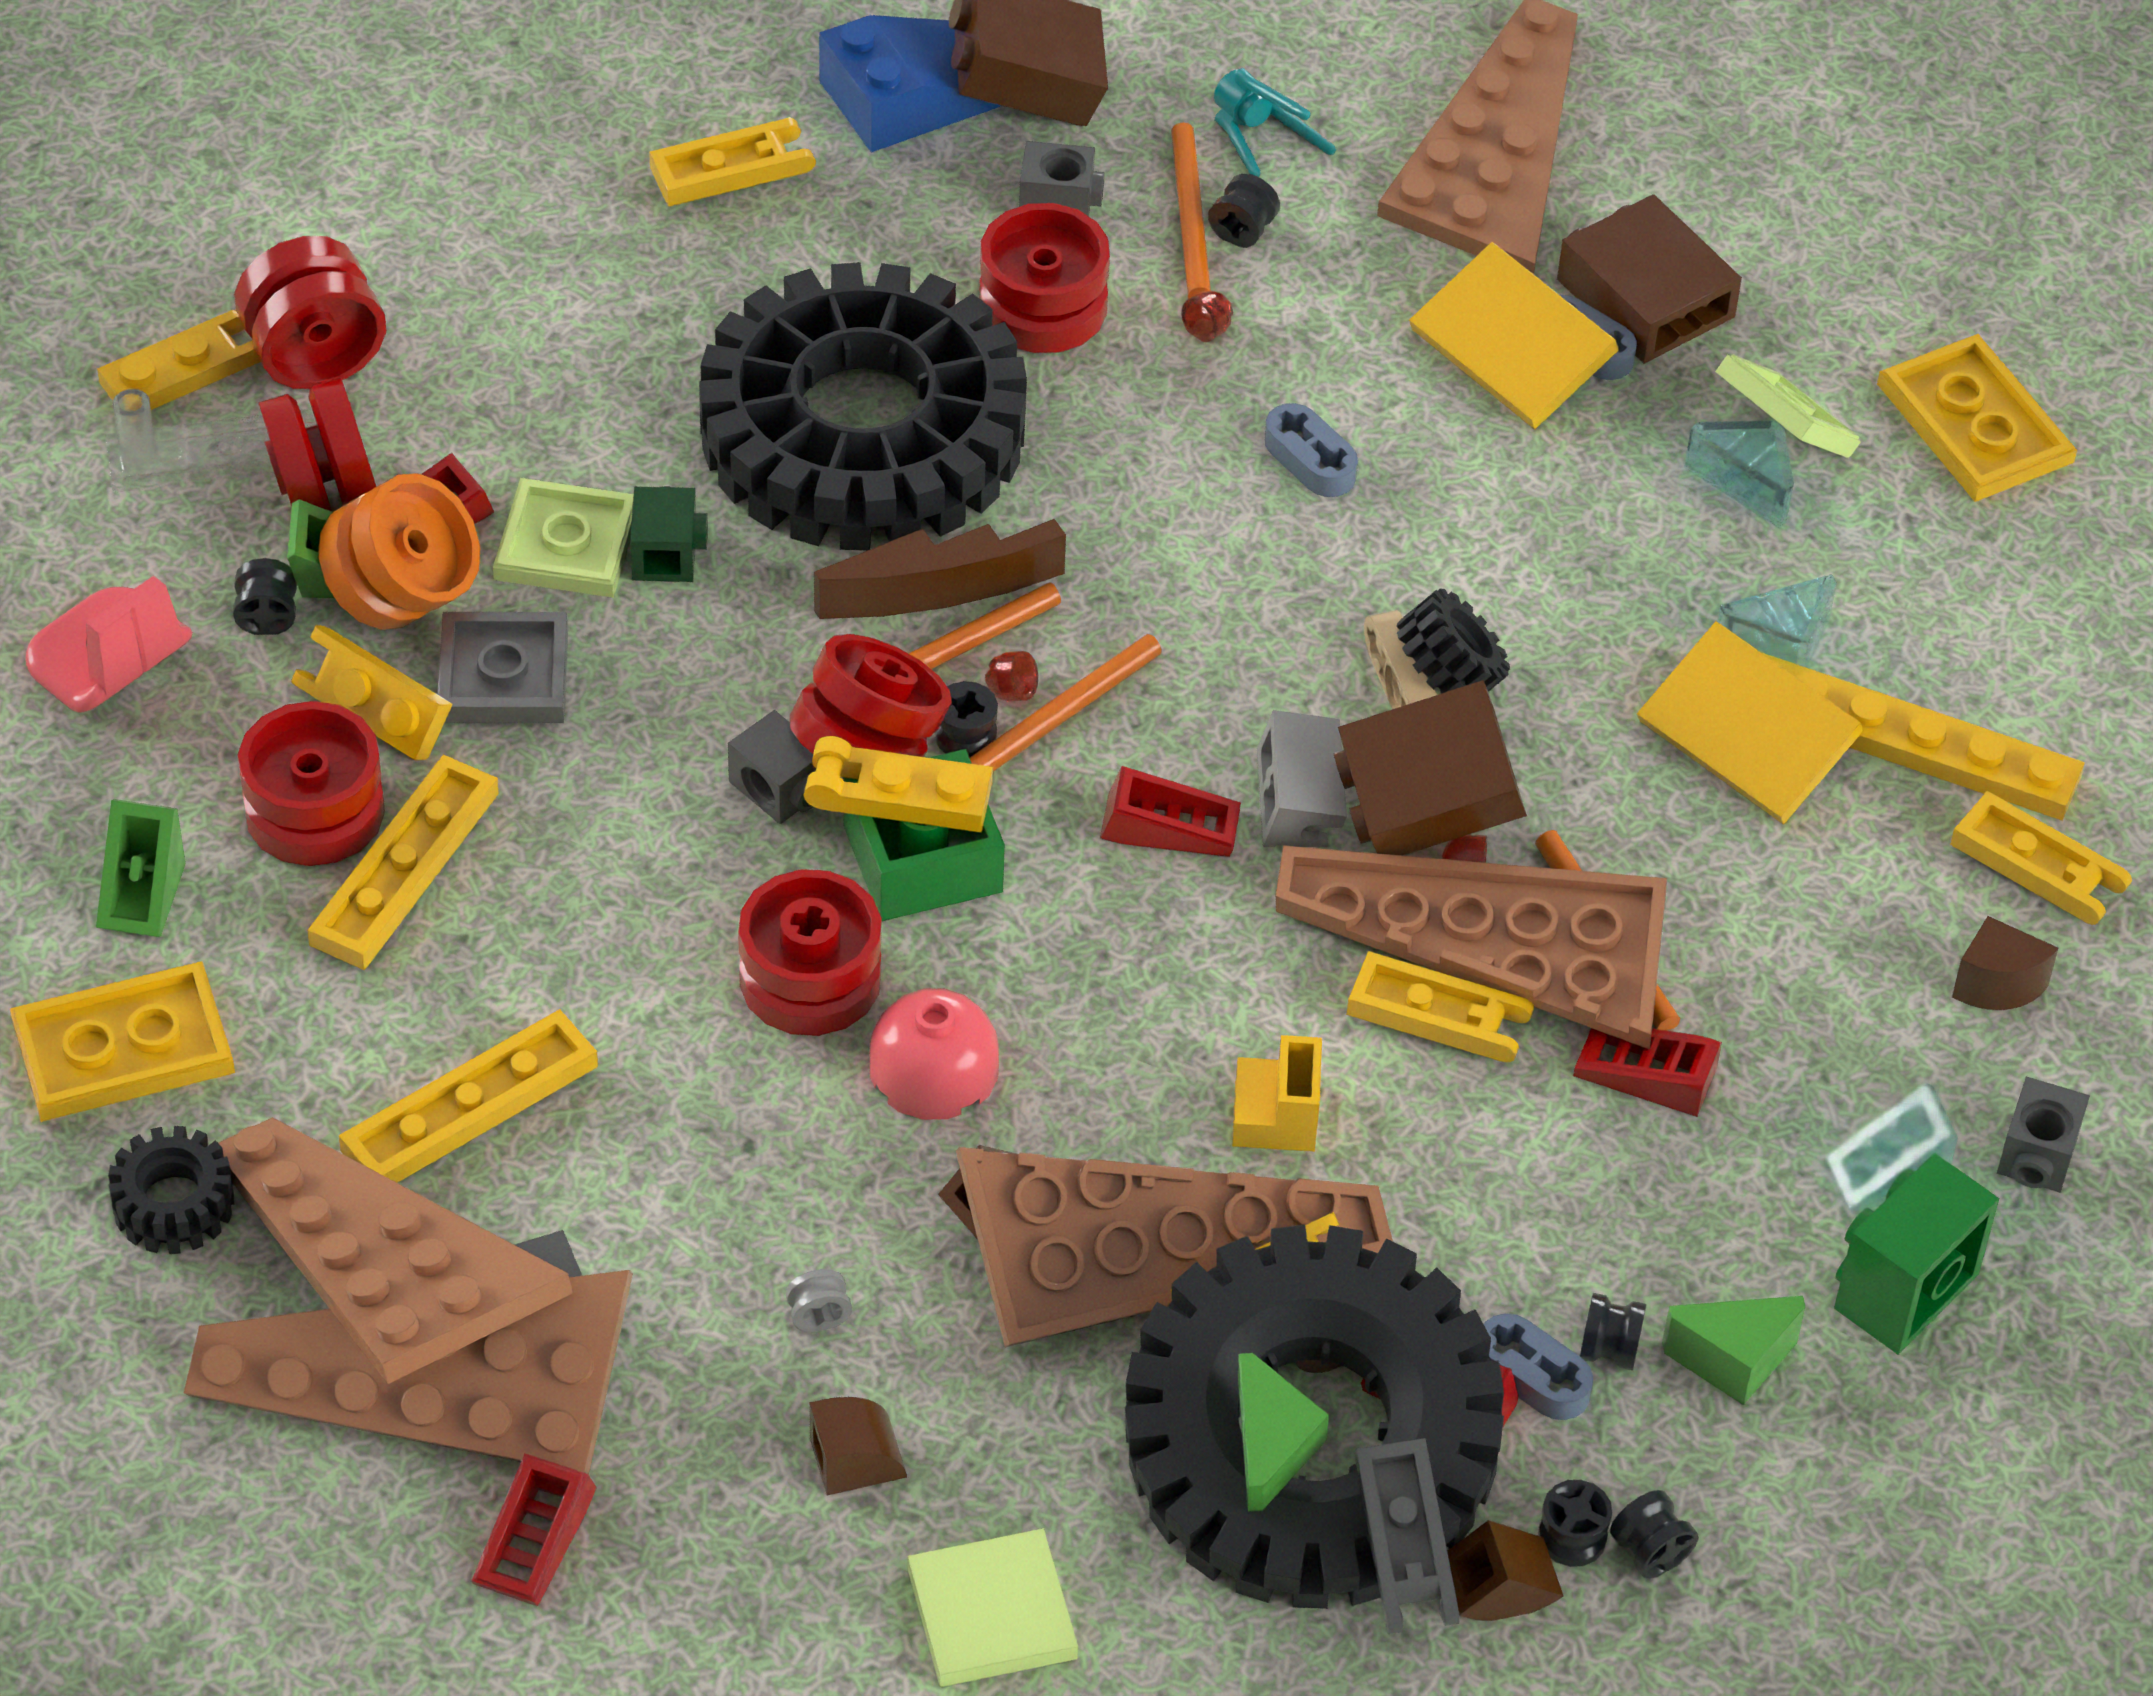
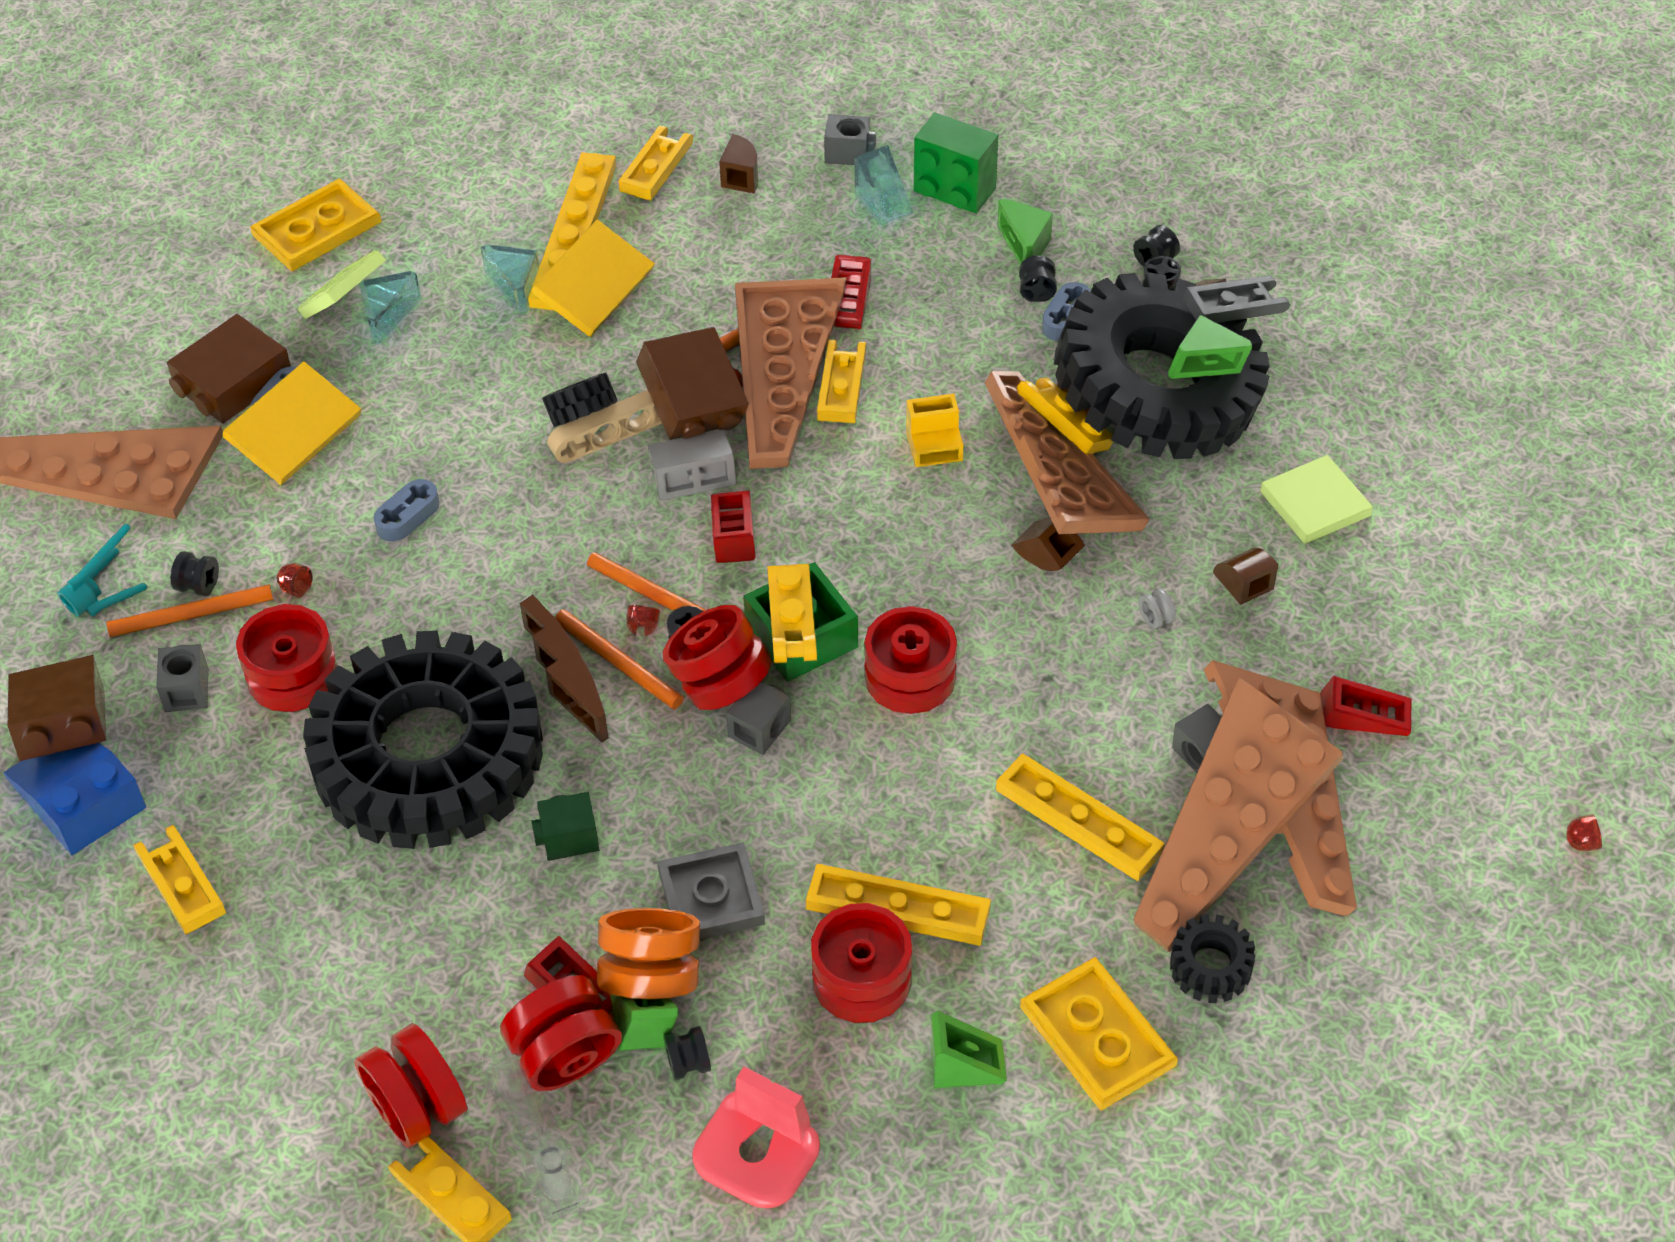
camera: 100 degrees left, 0 degrees up
yellow hinge [291,625,453,760] -> none
yellowish green tile [493,478,634,598] -> none
coral cylinder [870,988,999,1120] -> none

